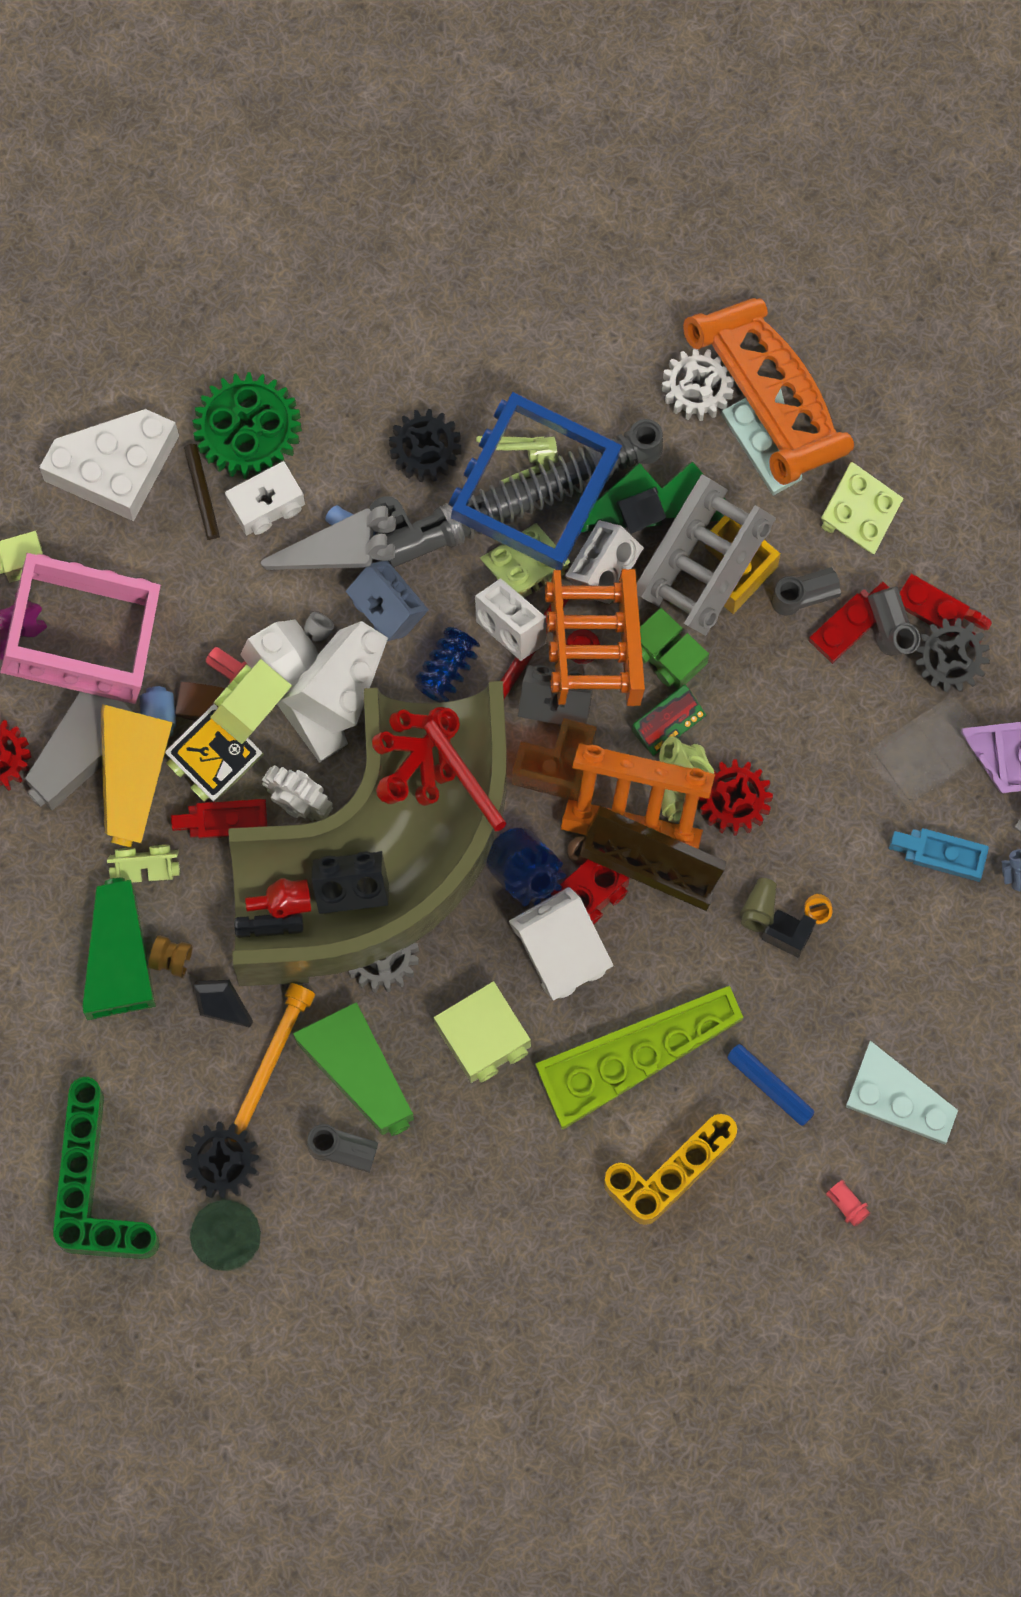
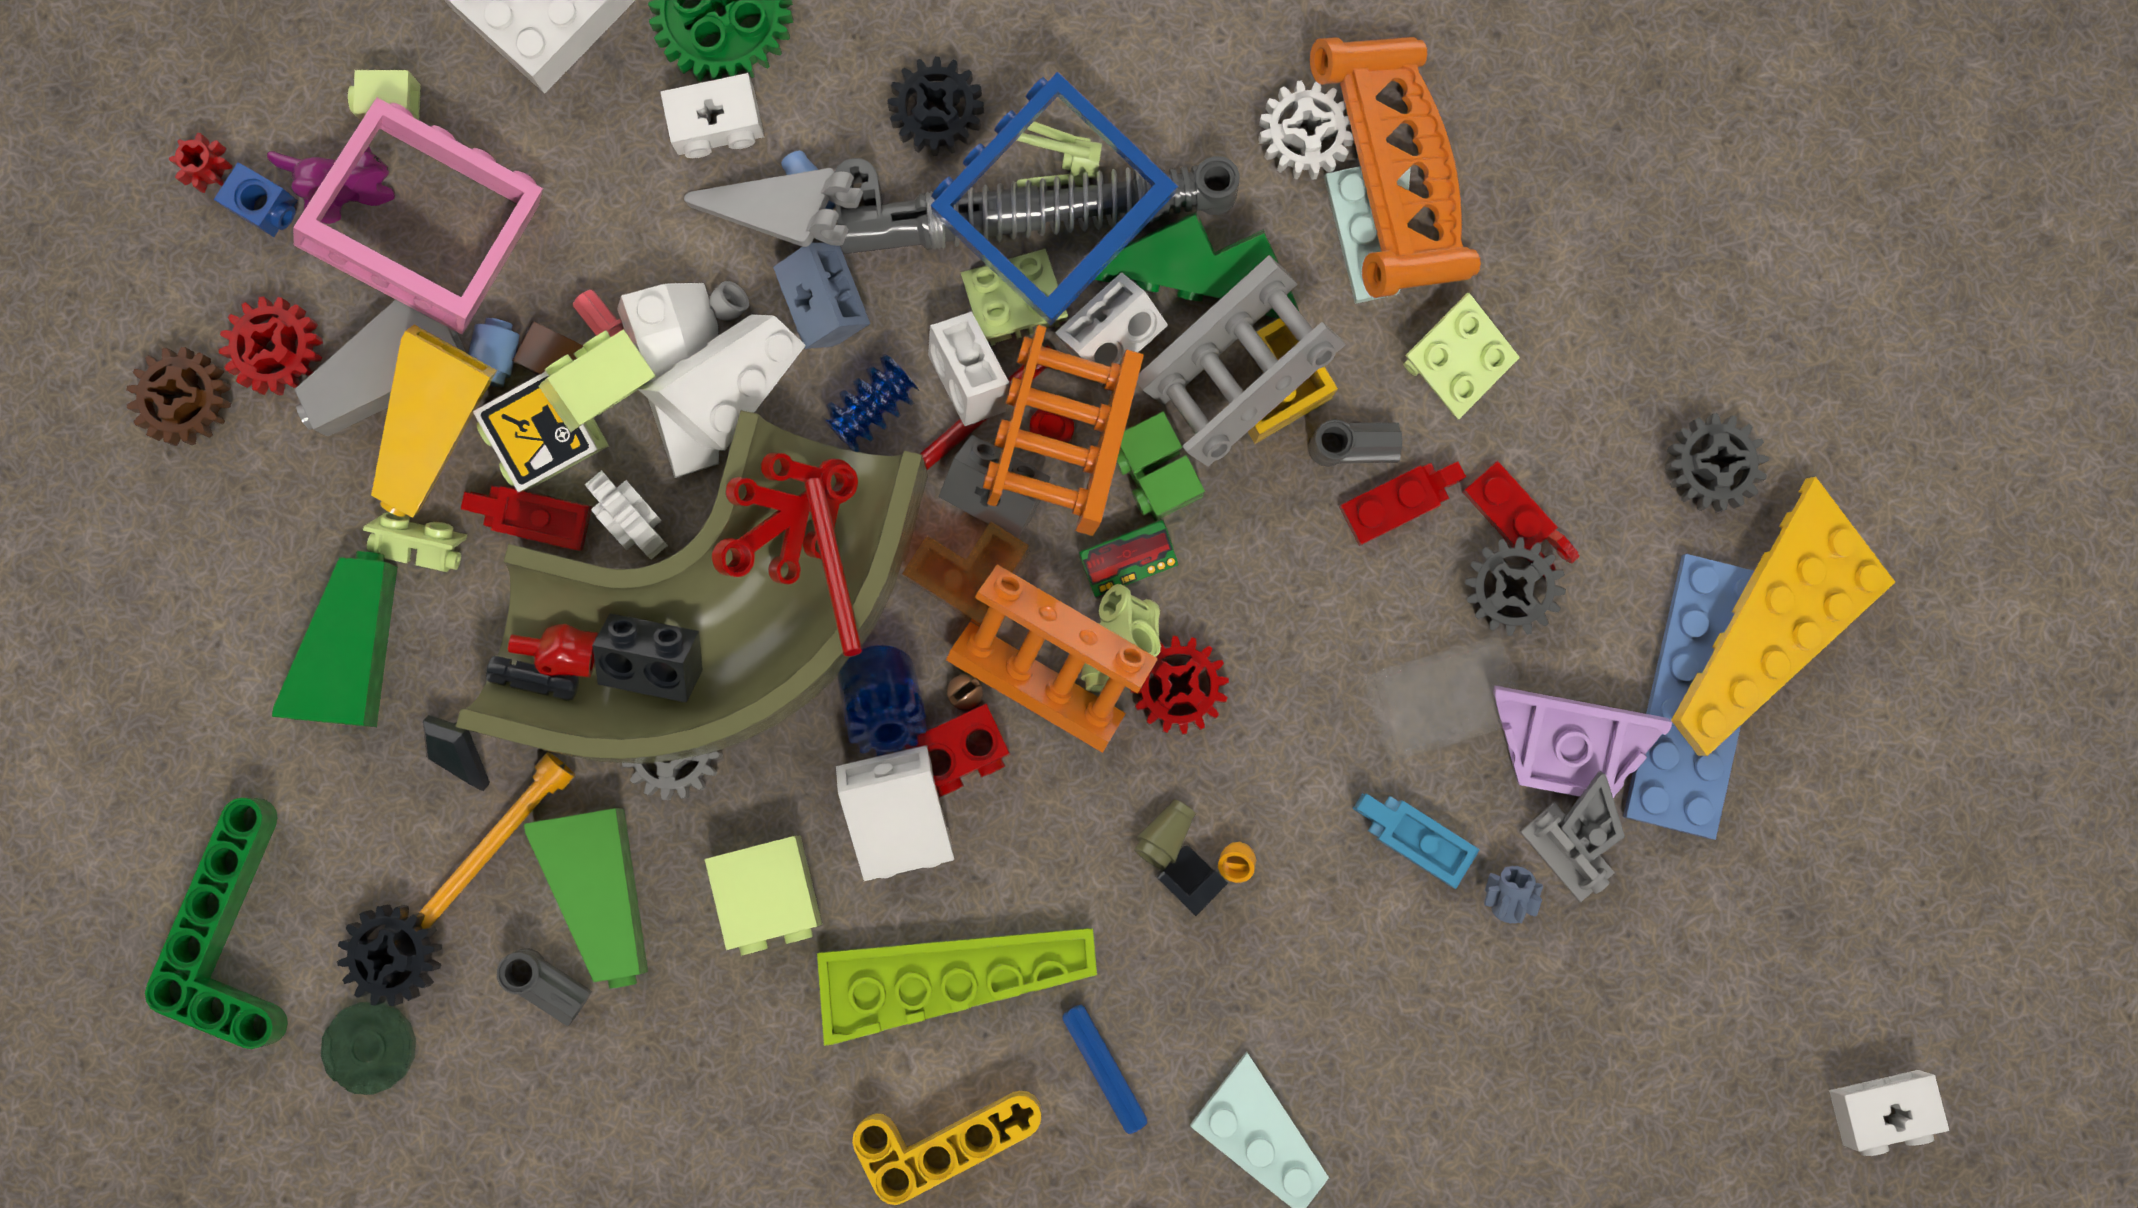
camera: 15 degrees right, 10 degrees up
pearl gold wheel [148,935,193,978] -> none
dark brown bar [184,444,220,540] -> none
dark brown fence [580,806,726,911] -> none
black panel [617,487,666,534] -> none
dark grey piece [868,586,921,656] -> none

